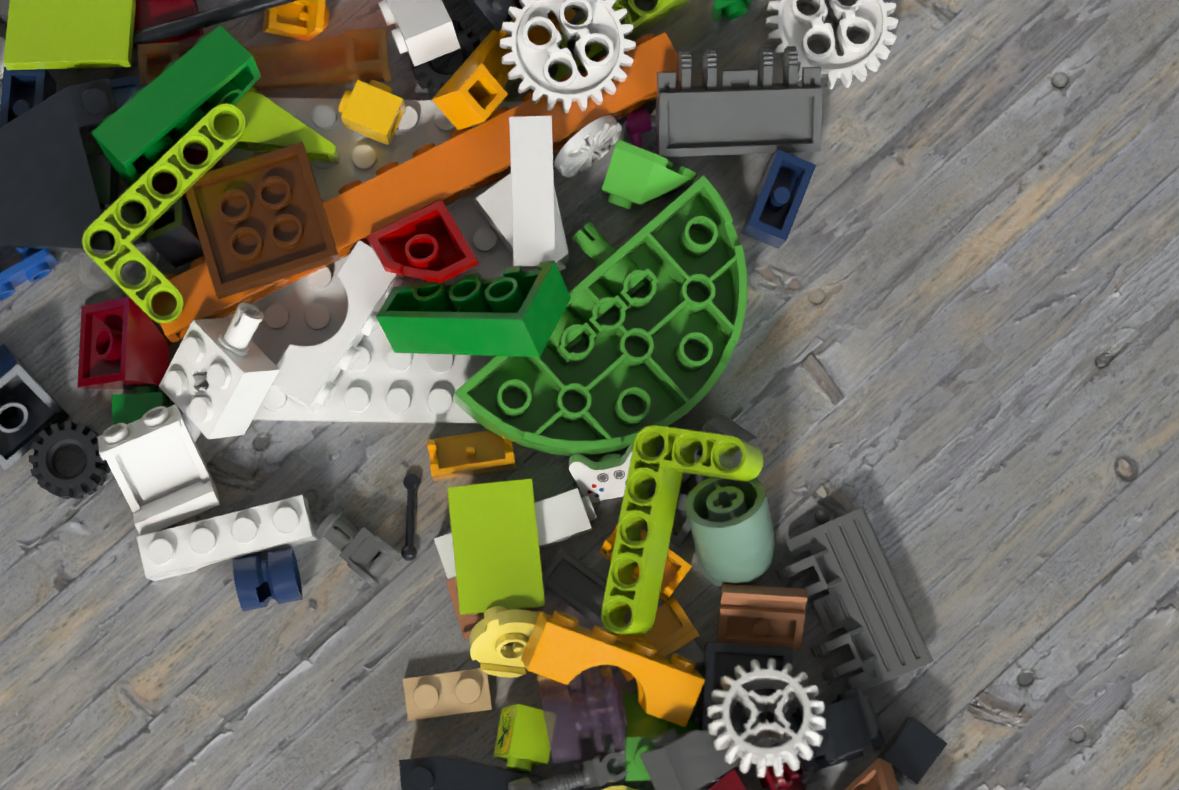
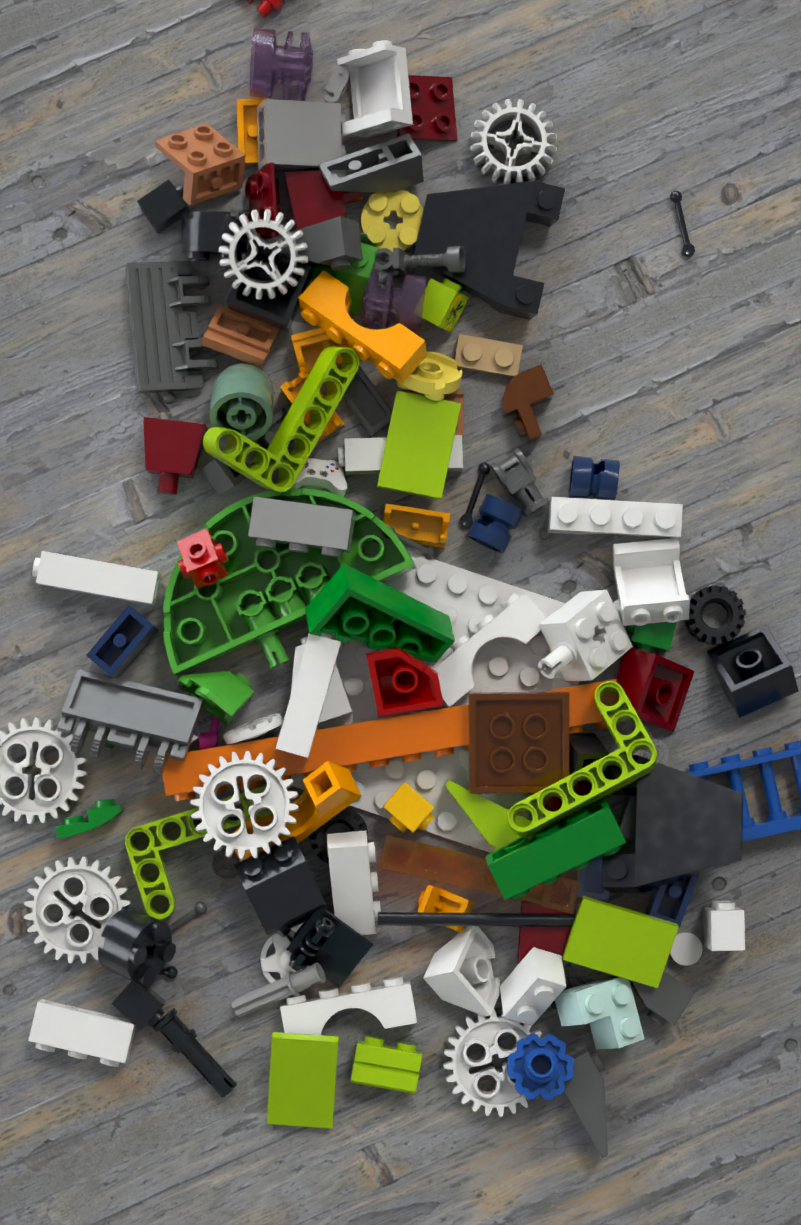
camera: 165 degrees left, 5 degrees up
none -> white brick [32,551,161,606]
none -> dark red torso [143,417,208,495]
none -> red brick [176,528,229,589]
none -> light grey brick [248,497,356,557]
none -> dark grey hinge [382,526,438,560]
none -> dark blue wheel [466,494,524,553]
none -> reddish brown brick [502,364,554,443]

